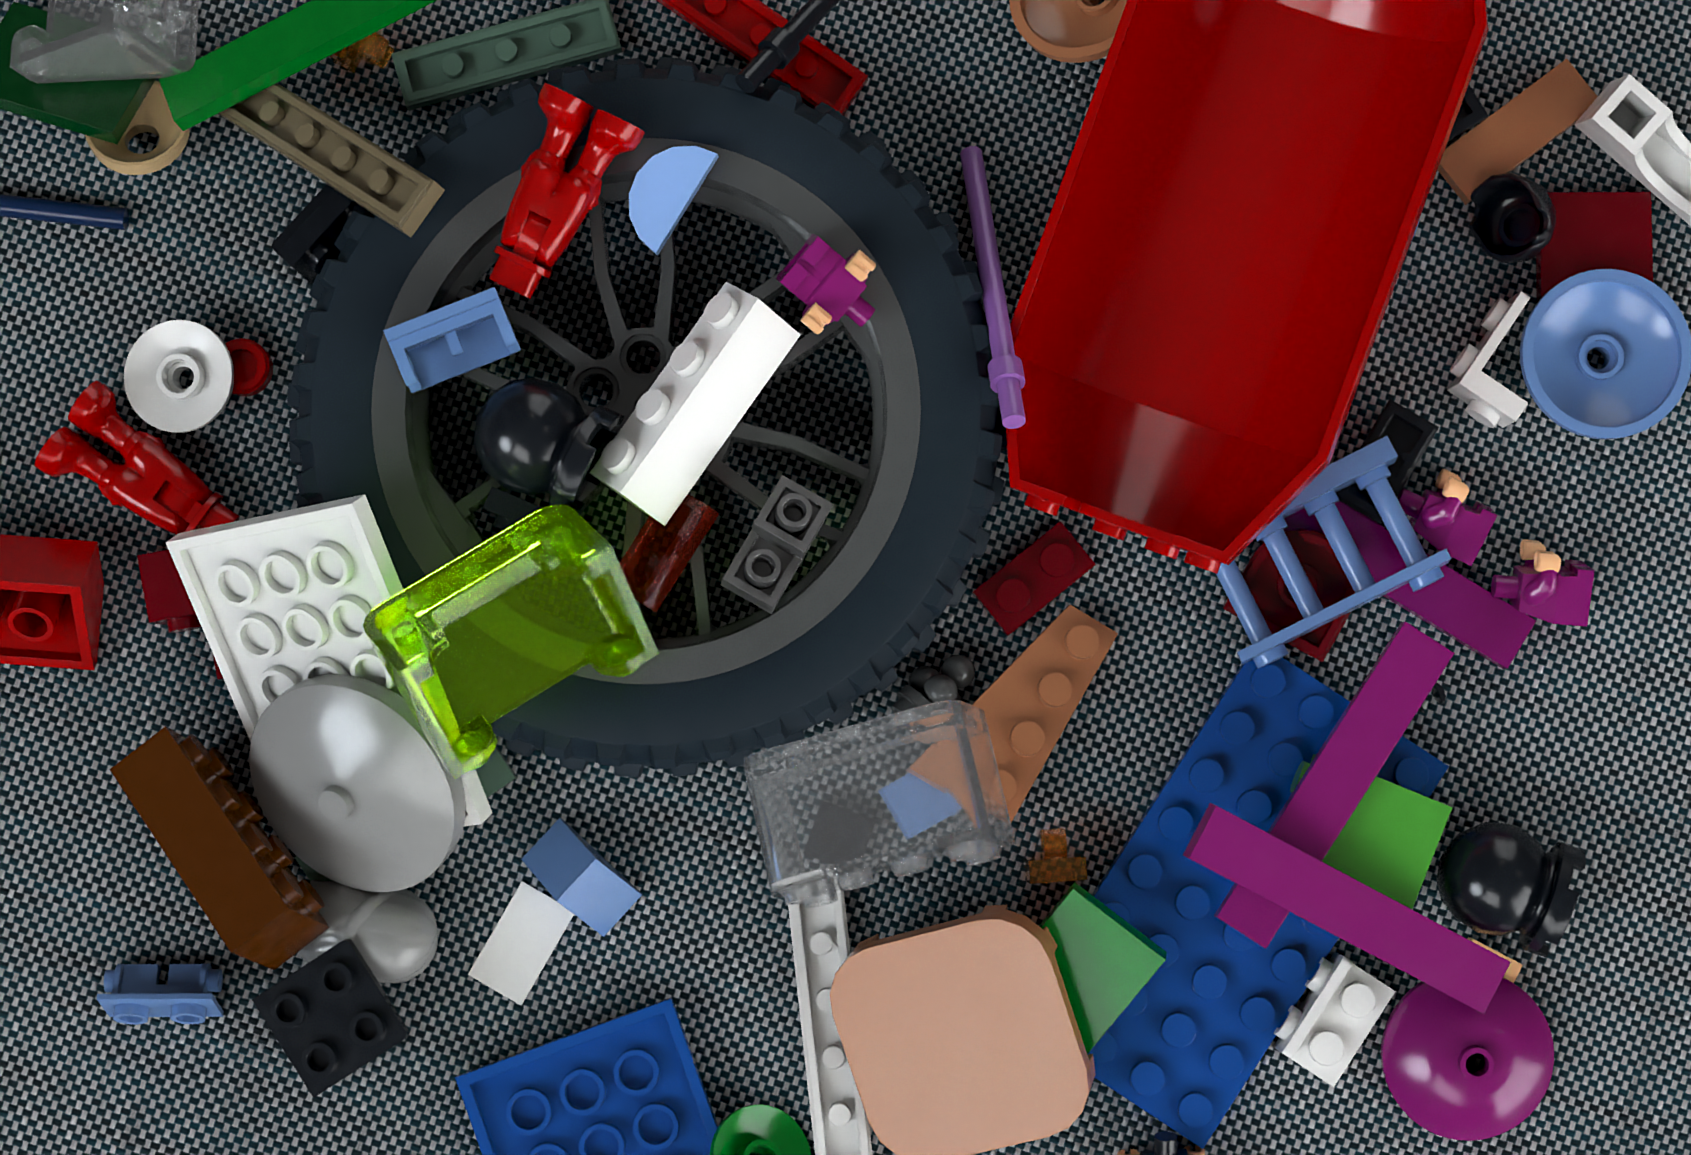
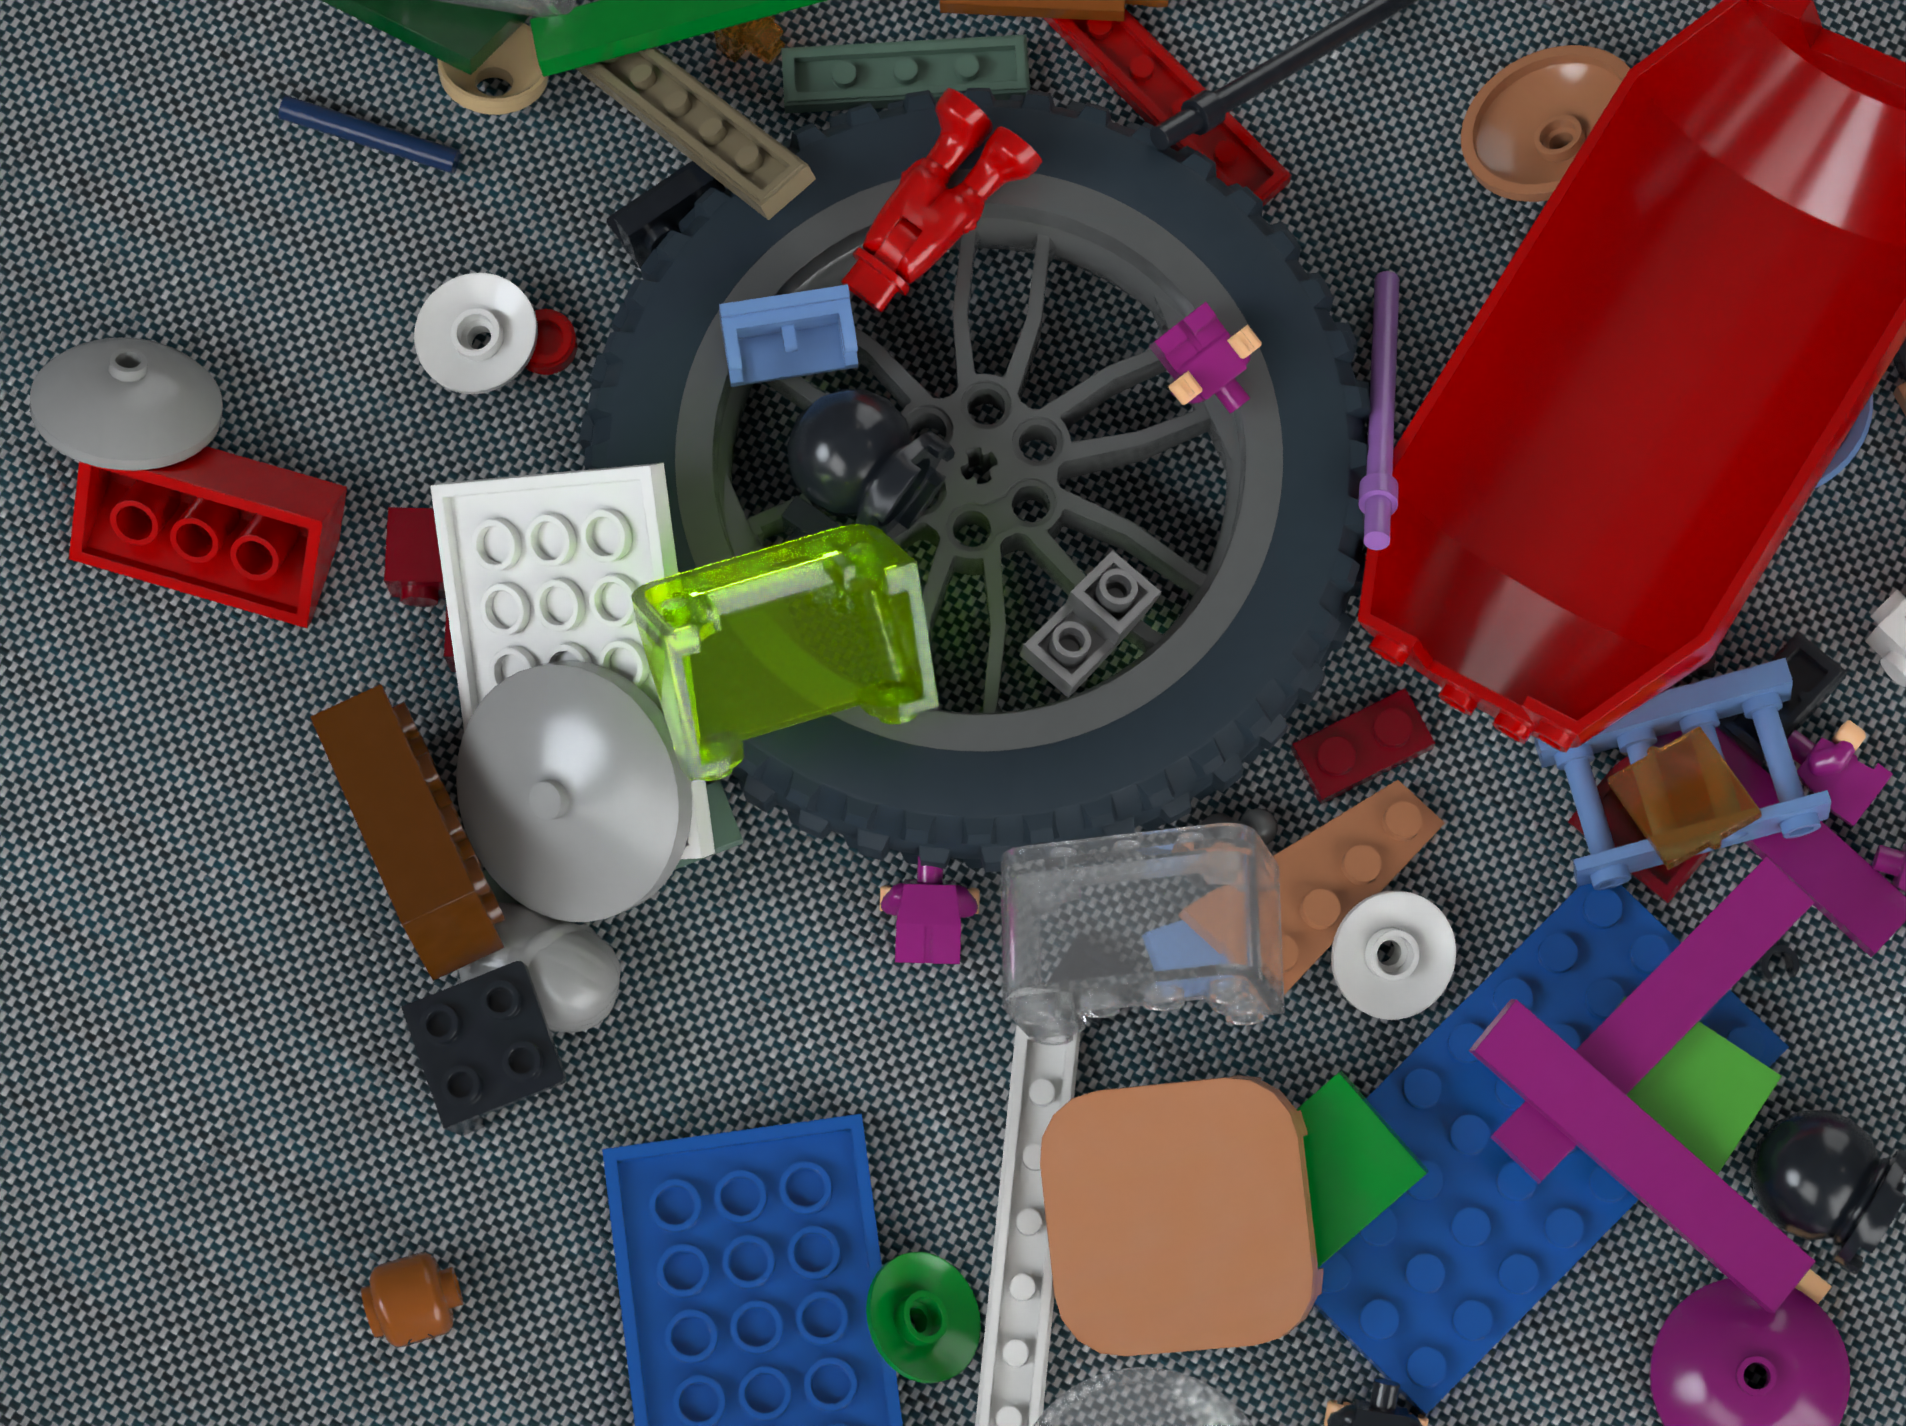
camera: 15 degrees right, 10 degrees down
red piece [34,380,240,534] -> none
medium blue hinge [97,963,224,1025] -> none
white sticker [468,881,574,1006] -> none
medium blue slope [521,817,643,937] -> none
white brick [590,282,800,526] -> none
clear red tile [607,494,719,612] -> none
light blue tile [629,146,719,256] -> none
clear orange tile [1025,828,1088,884] -> none
white bracket [1273,952,1396,1087] -> none
none -> magenta piece [879,855,980,964]
none -> white dish [1331,890,1456,1020]
none -> clear orange piece [1607,726,1762,870]

